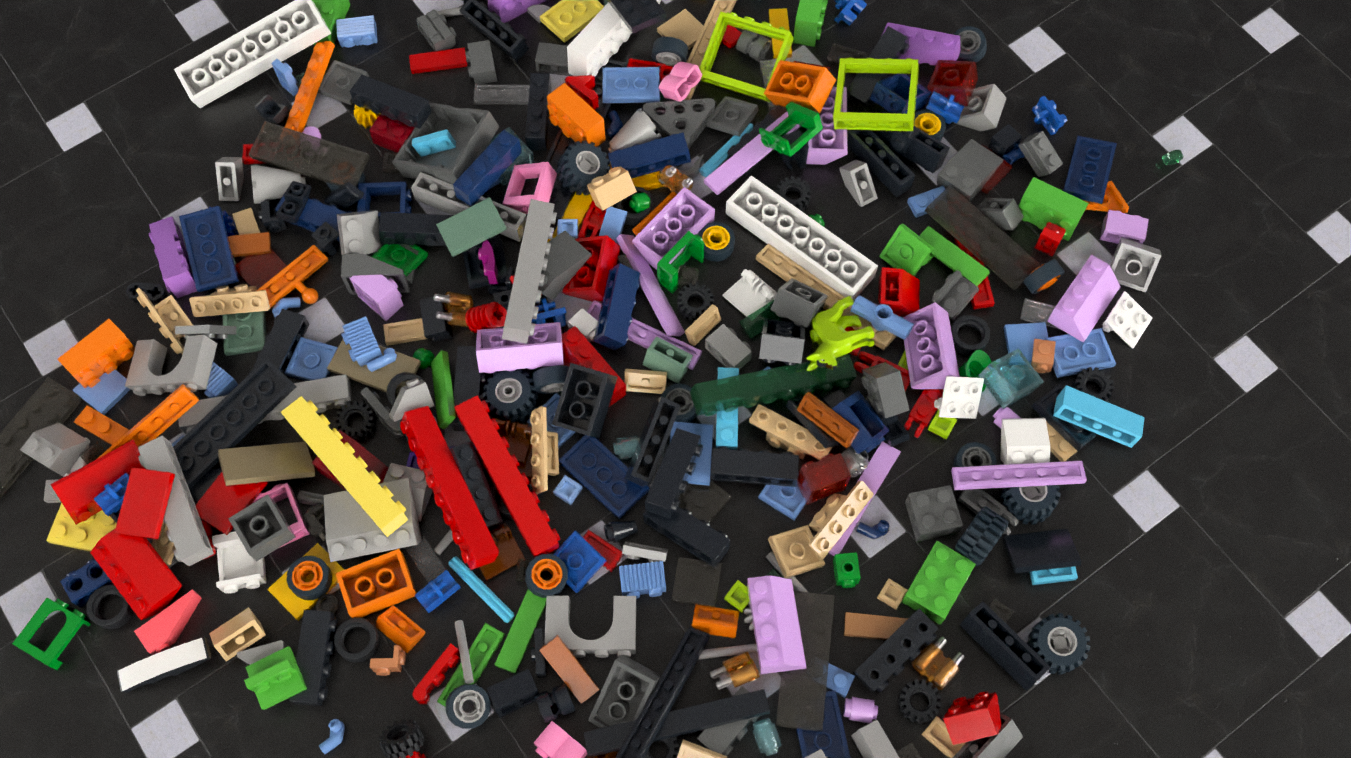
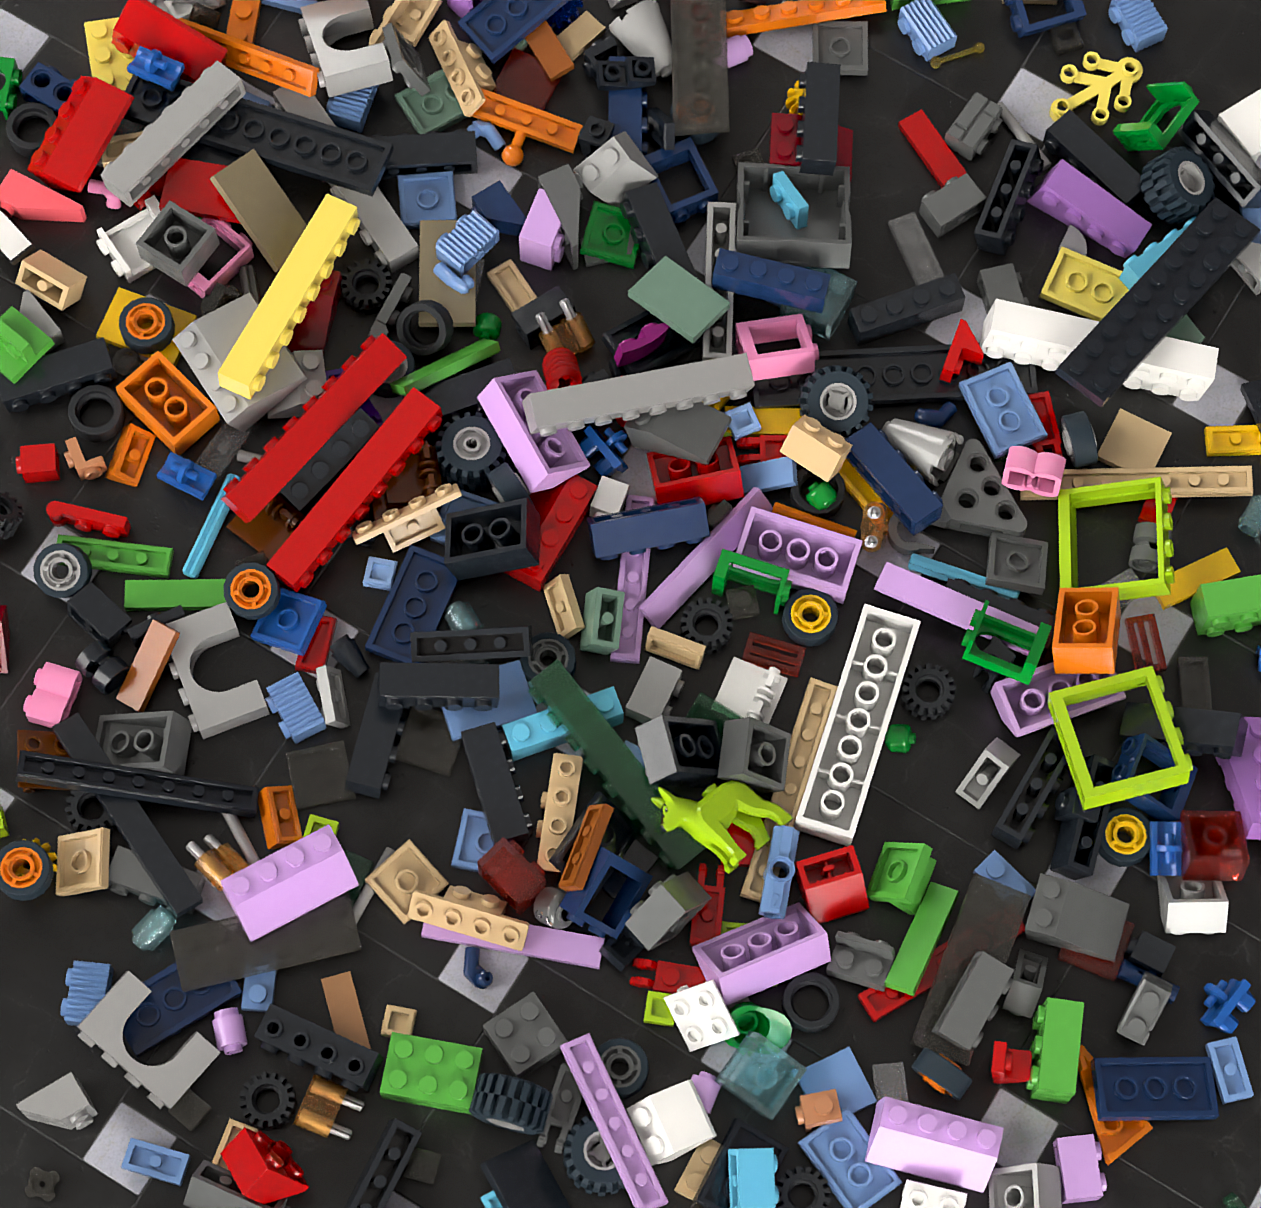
camera: 65 degrees right, 5 degrees up
red tile [115,468,175,540] -> none
light grey slope [389,378,434,422] -> none
light grey bar [455,620,474,684] -> none
orange brick [547,83,606,147] -> none
green brick [833,553,861,588] -> none
none -> red brick [16,443,60,483]
none -> bright pink arm [88,179,121,209]
none -> dark blue slope [470,180,526,236]
none -> clear red tile [742,632,806,678]
none -> clear yellow hinge [930,42,985,68]
none -> dark grey brick [932,951,1014,1050]
none -> medium blue plate [1205,1036,1254,1104]

